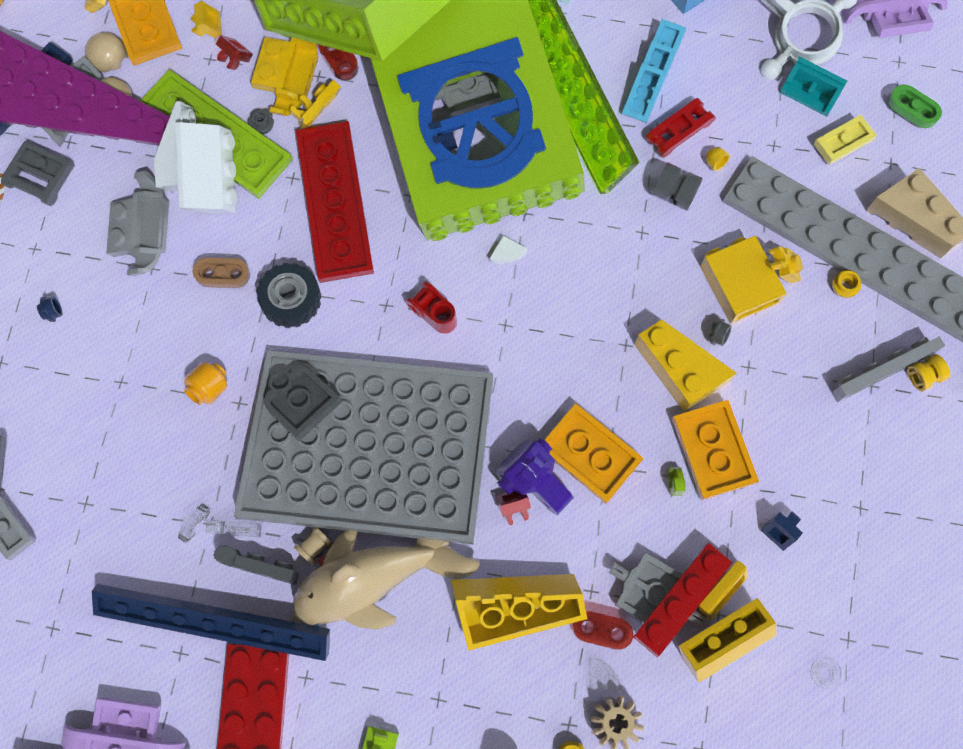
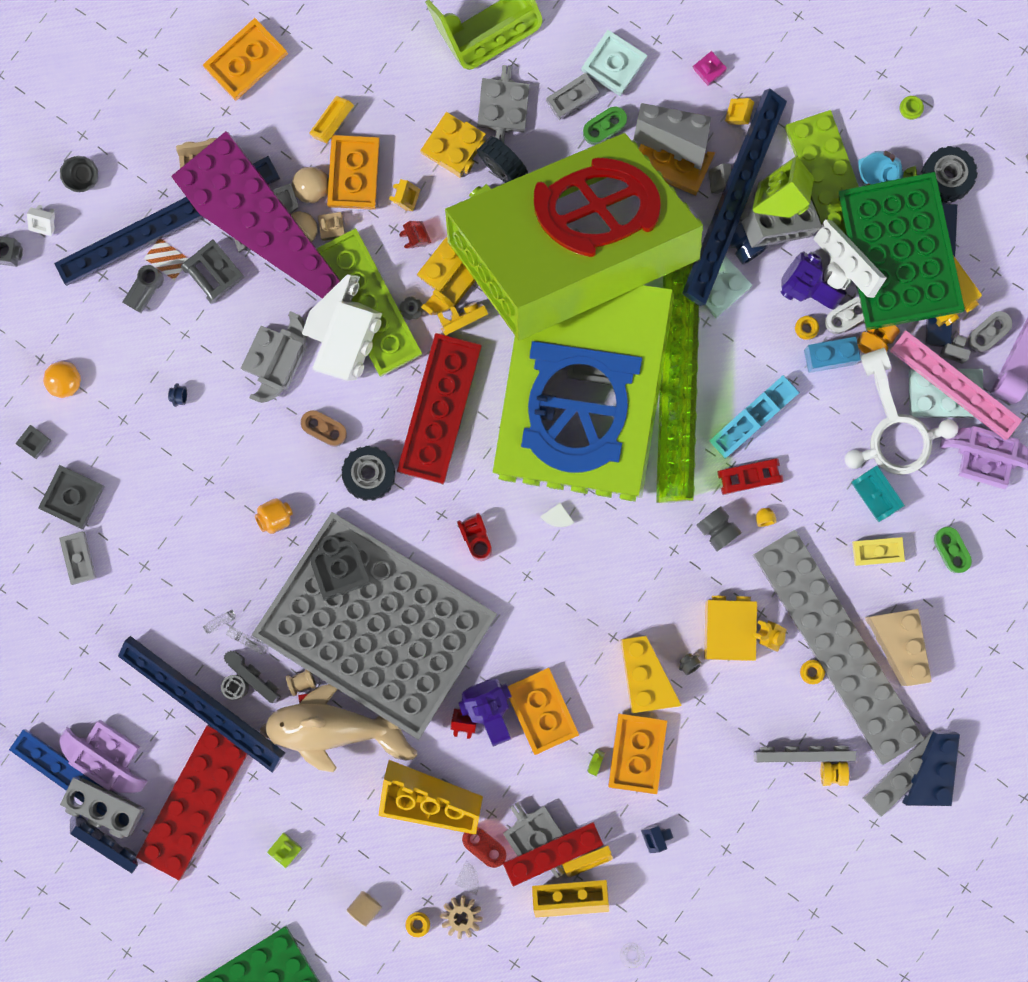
camera: 25 degrees right, 10 degrees up
none -> light grey wheel [221,675,249,700]
none -> tan tile [318,212,345,241]

